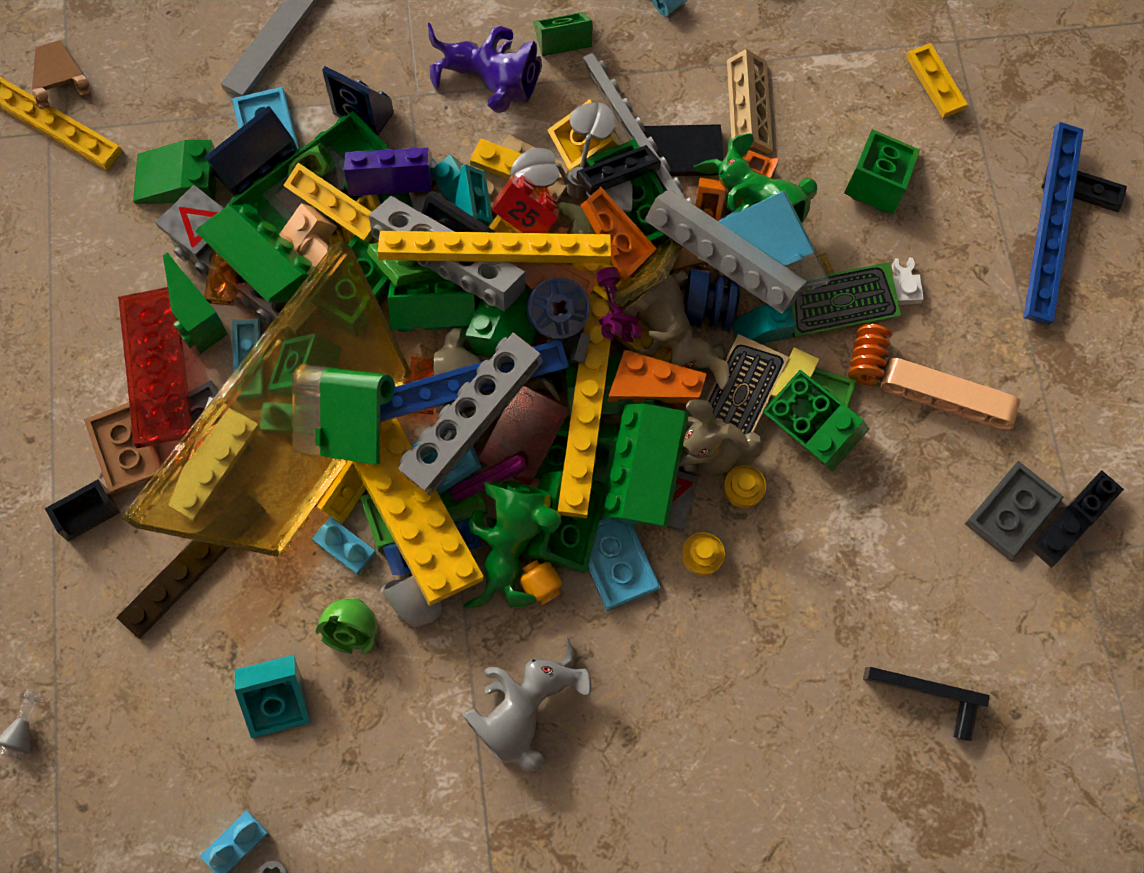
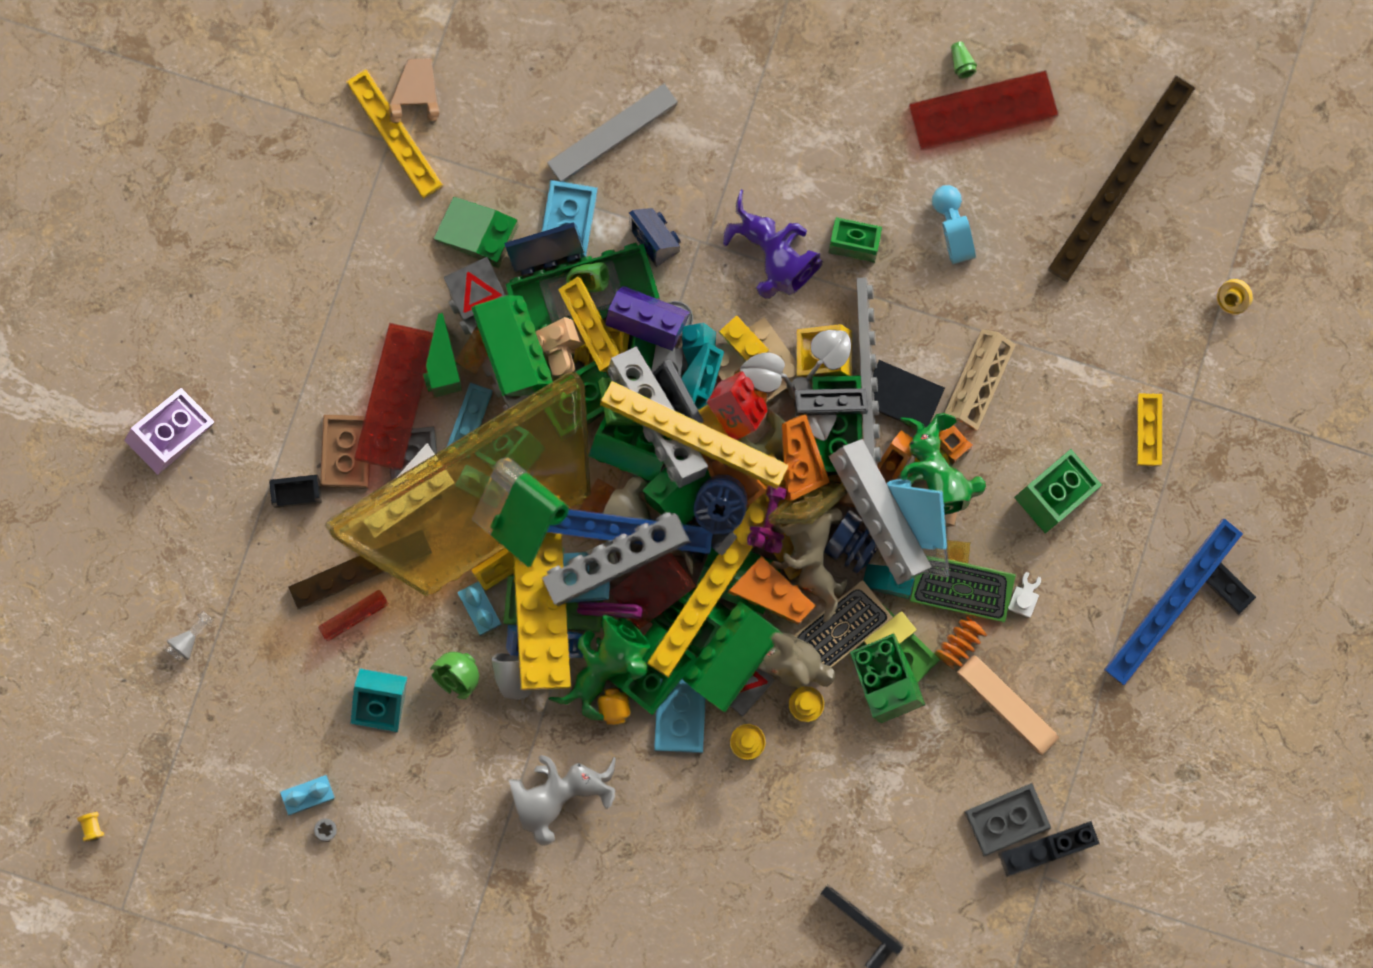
camera: 25 degrees right, 10 degrees up
none -> clear red slope [318,590,389,642]

